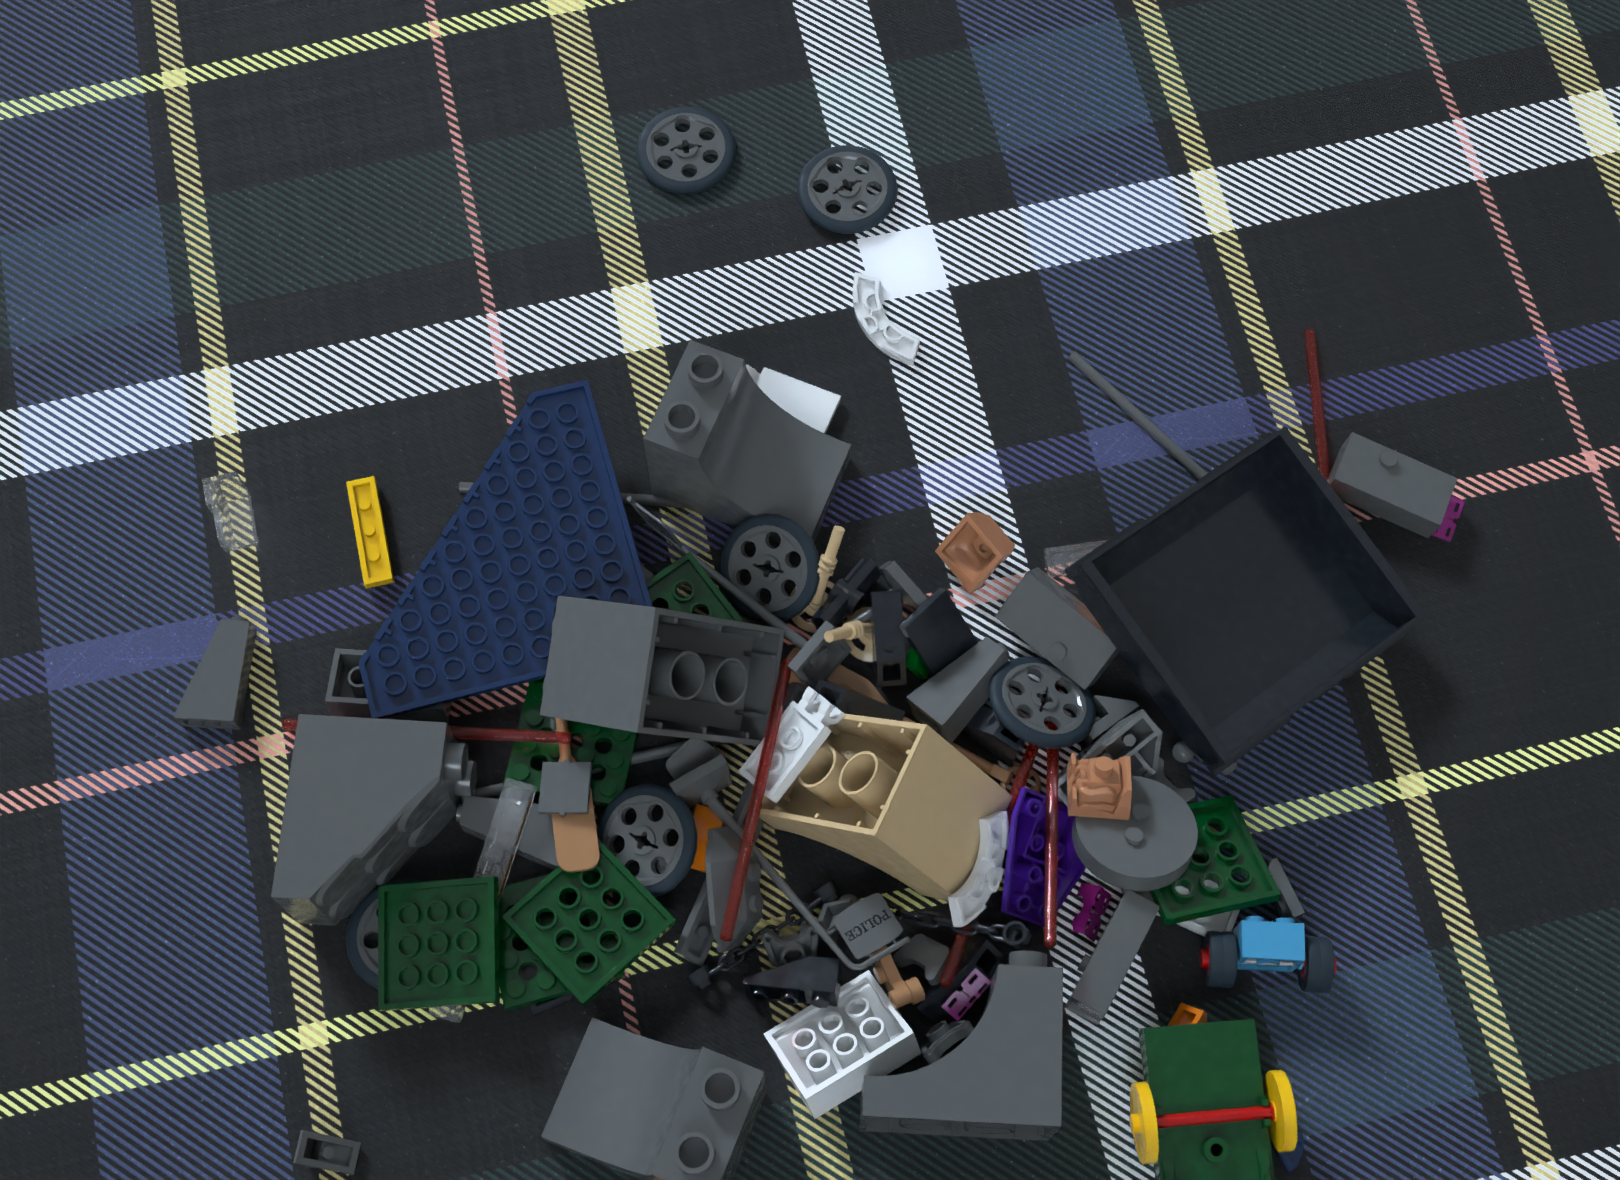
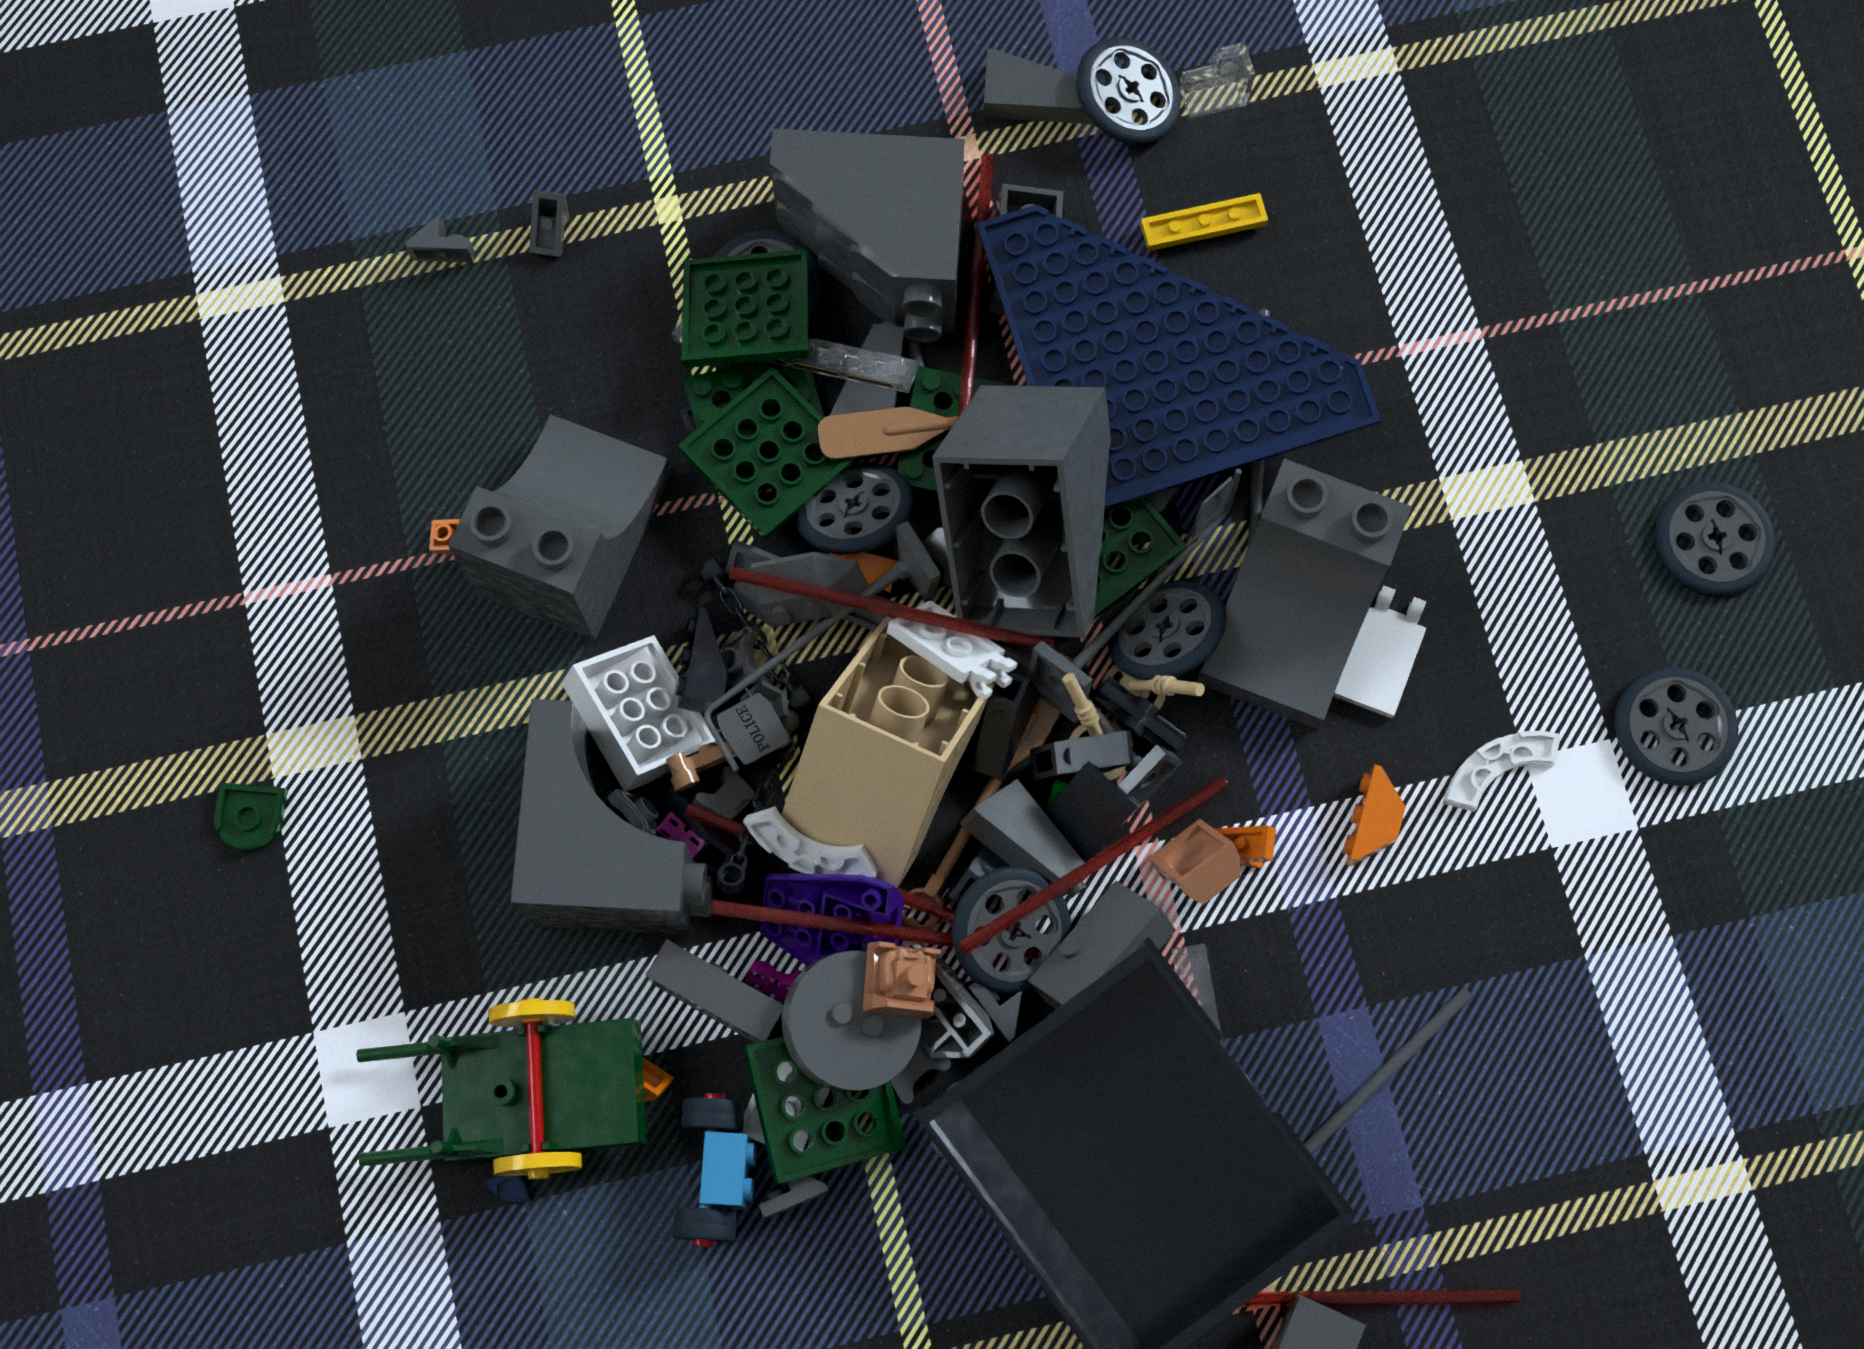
camera: 90 degrees right, 5 degrees up
dark grey piece [538,759,592,817] -> none
none -> clear red piece [958,776,1229,955]
none -> wedge [1076,37,1181,144]
none -> orange slope [1216,825,1276,868]
none -> orange slope [1343,765,1406,866]

